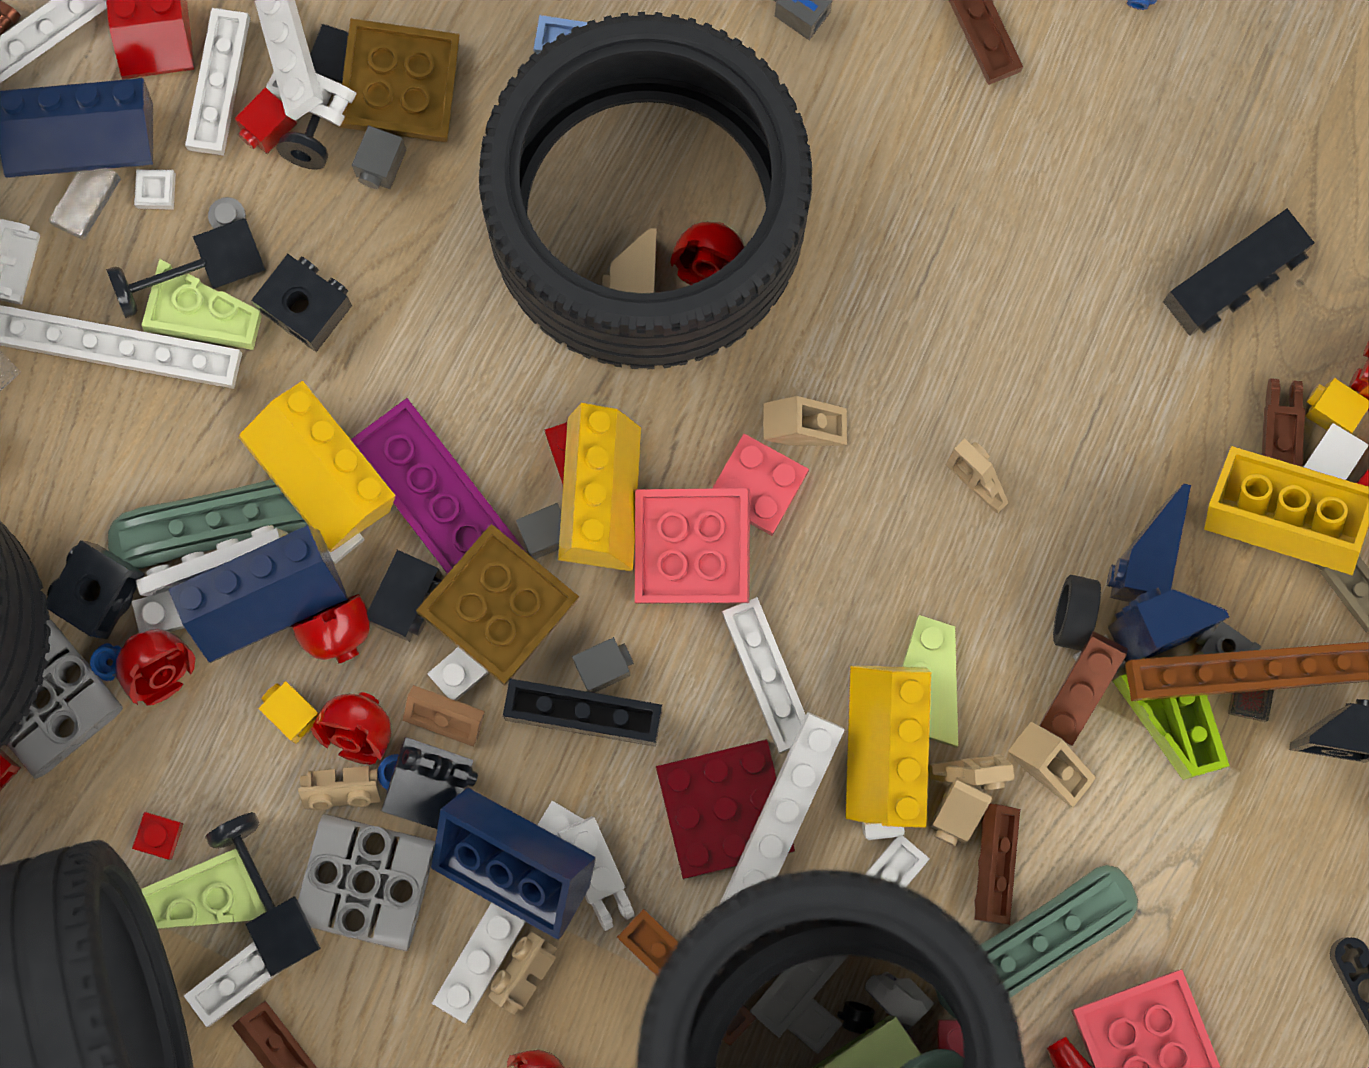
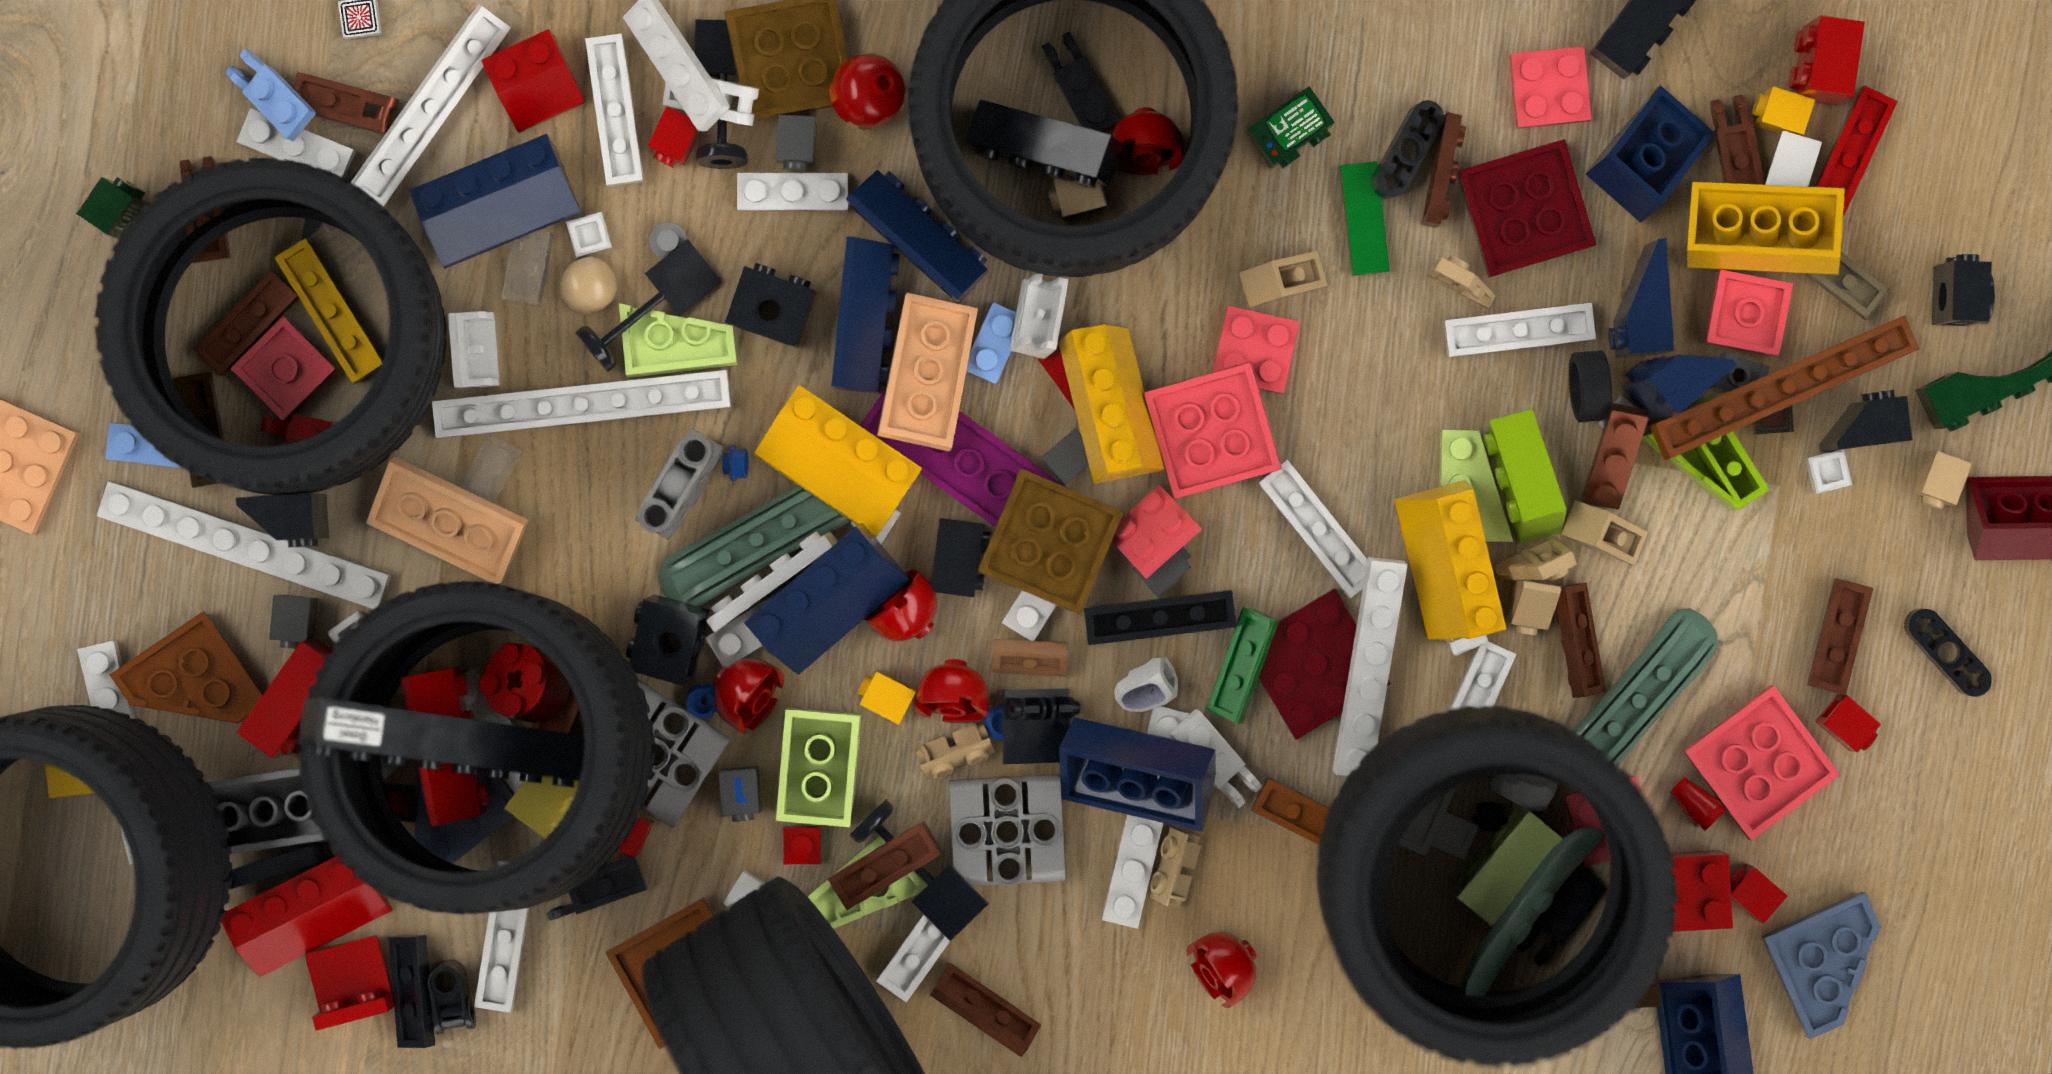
camera: 15 degrees left, 10 degrees up
none -> tan hair [559,257,618,315]
none -> light grey connector [636,428,724,540]
none -> dark grey brick [719,766,762,822]
none -> blue plate [722,445,749,481]
none -> white plate [737,173,849,211]
none -> yellowish green brick [776,707,862,827]
none -> copper plate [828,821,943,910]
none -> red cylinder [829,53,906,130]
none -> dark blue slope [831,236,900,394]
none -> dark blue slope [846,170,988,304]
none -> light nougat plate [877,292,978,451]
none -> black brick [966,99,1124,189]
none -> light blue plate [966,302,1016,385]
none -> white hinge [1009,273,1069,359]
none -> black hinge [1041,31,1120,132]
none -> coral plate [1111,485,1202,579]
none -> white rock [1114,657,1178,712]
none -> green tile [1206,607,1280,724]
none -> brick [1246,86,1335,169]
none -> green tile [1339,161,1390,276]
none -> black beam [1372,100,1444,199]
none -> copper plate [1421,112,1466,228]
none -> white plate [1443,303,1596,358]
none -> dark red plate [1457,139,1596,278]
none -> lime wedge [1484,409,1567,545]
none -> coral plate [1509,46,1592,129]
none -> dark blue slope [1586,85,1714,223]
none -> coral plate [1704,269,1793,357]
none -> white tile [1805,449,1853,494]
none -> copper plate [1807,578,1873,695]
none -> red brick [1815,694,1881,752]

